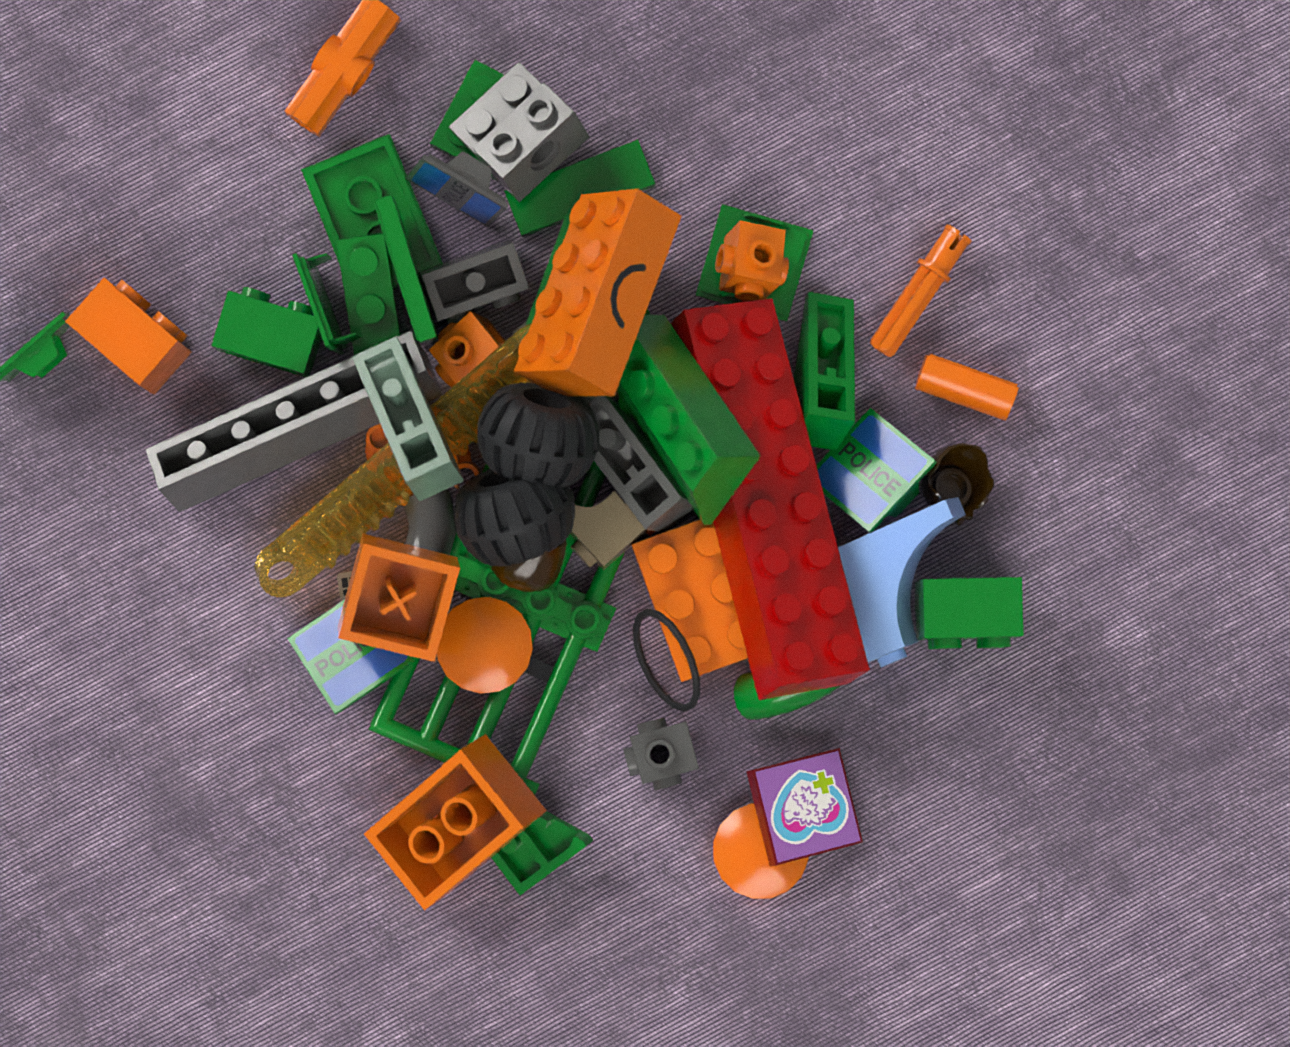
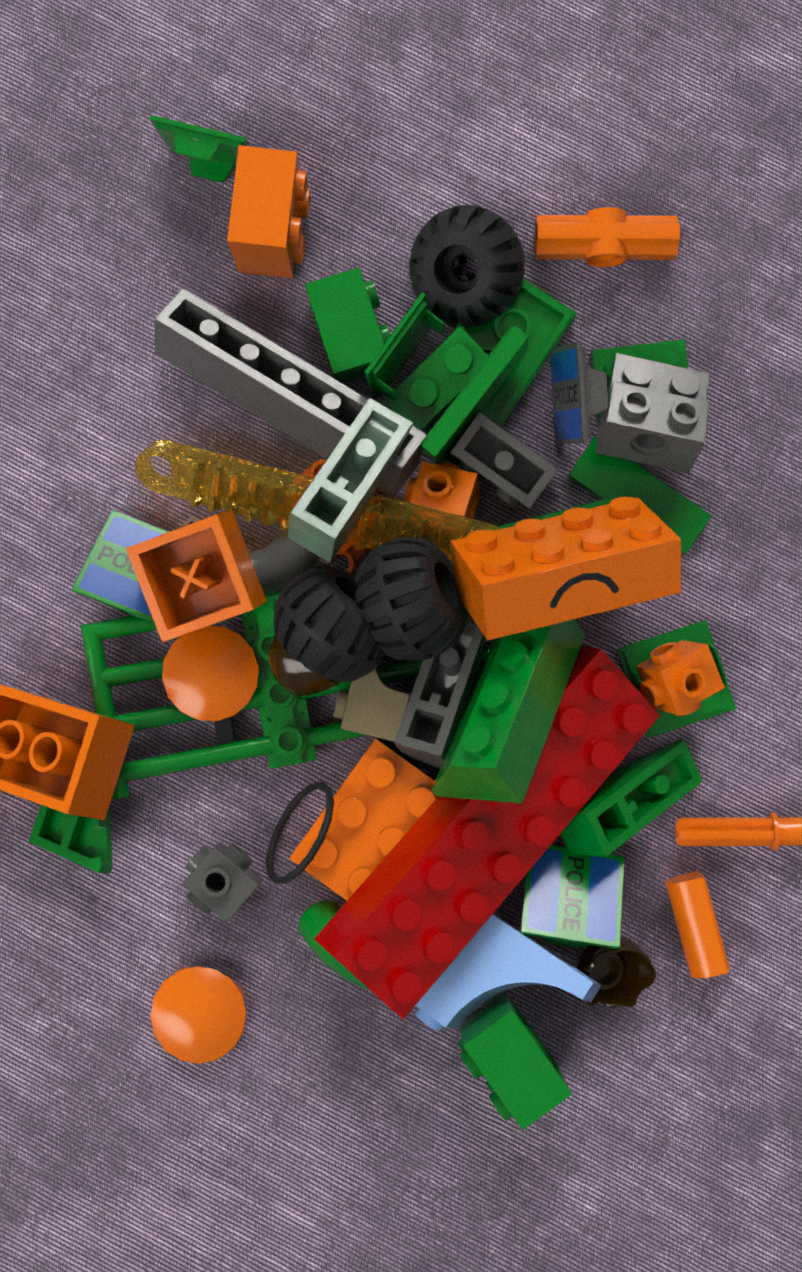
camera: 55 degrees right, 0 degrees up
tile [746,748,863,866] -> none
none -> black wheel [409,205,525,326]

